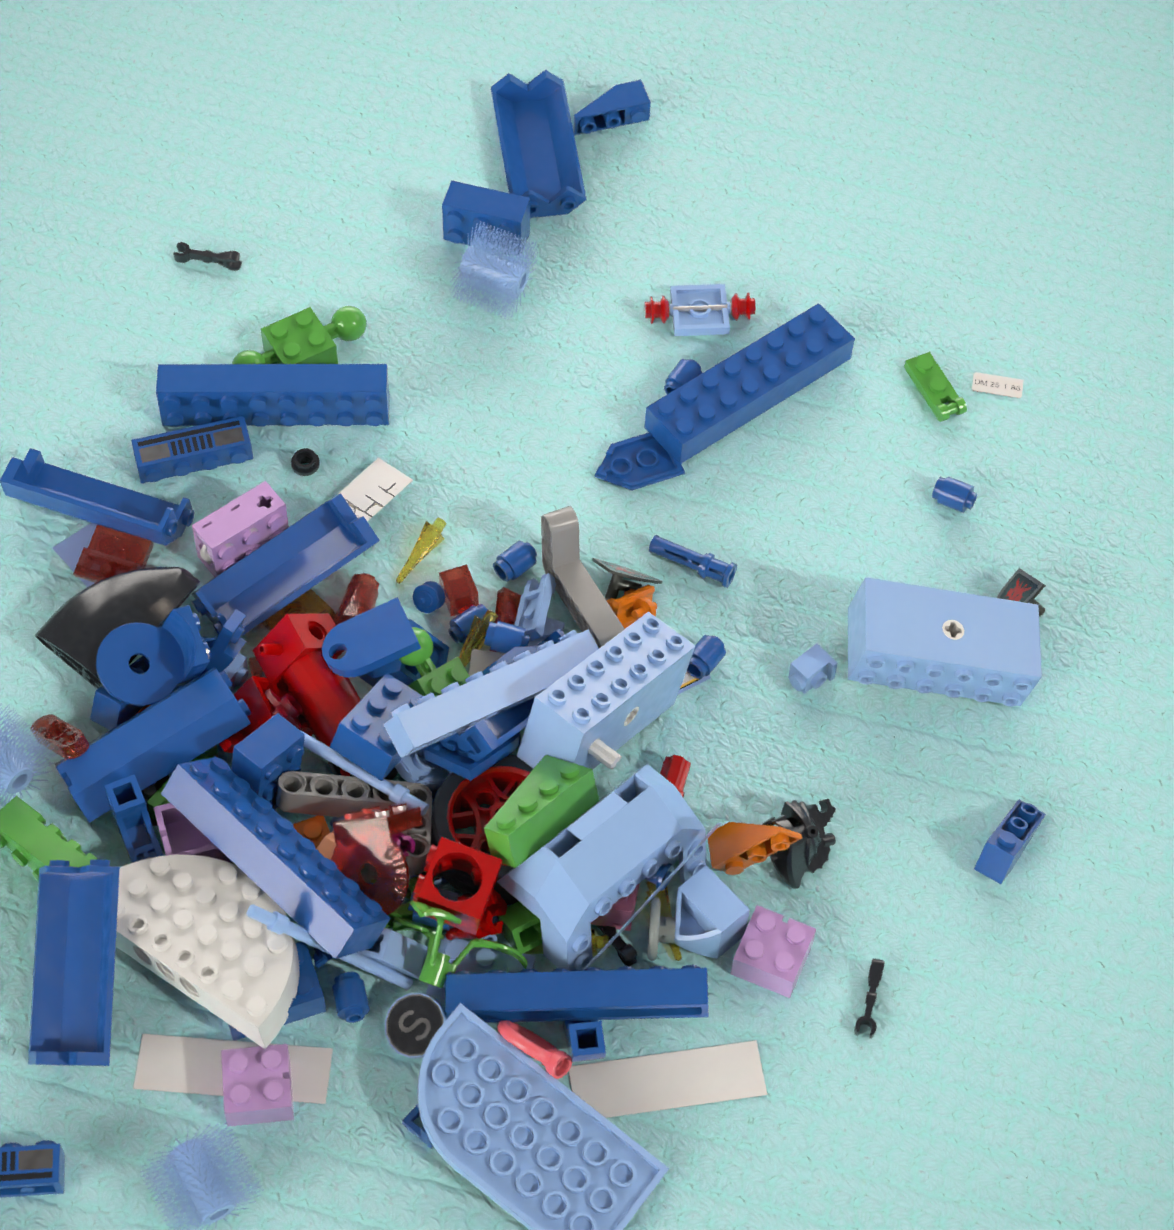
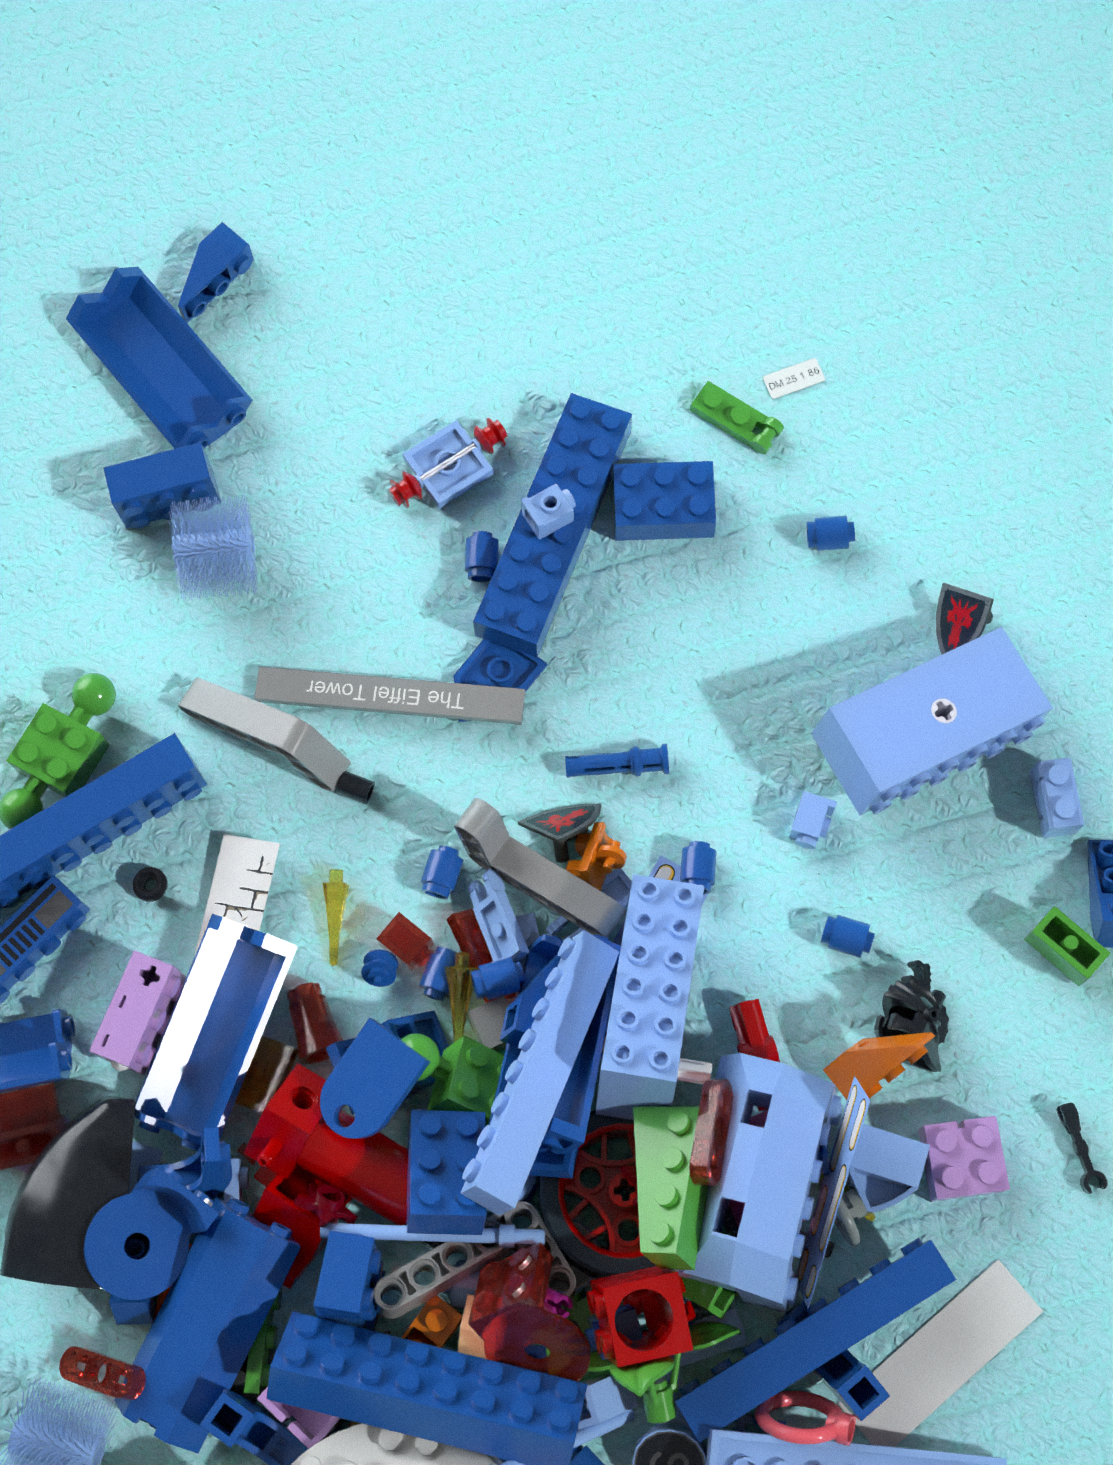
camera: 25 degrees left, 15 degrees up
none -> beam [178,677,351,792]
none -> light grey tile [254,666,526,725]
none -> black hinge [337,771,375,804]
none -> light blue brick [521,484,576,540]
none -> blue brick [613,461,716,541]
none -> clear red beam [689,1079,733,1186]
none -> blue brick [820,915,875,958]
none -> bright green brick [1024,906,1110,986]
none -> light blue brick [1029,758,1084,838]

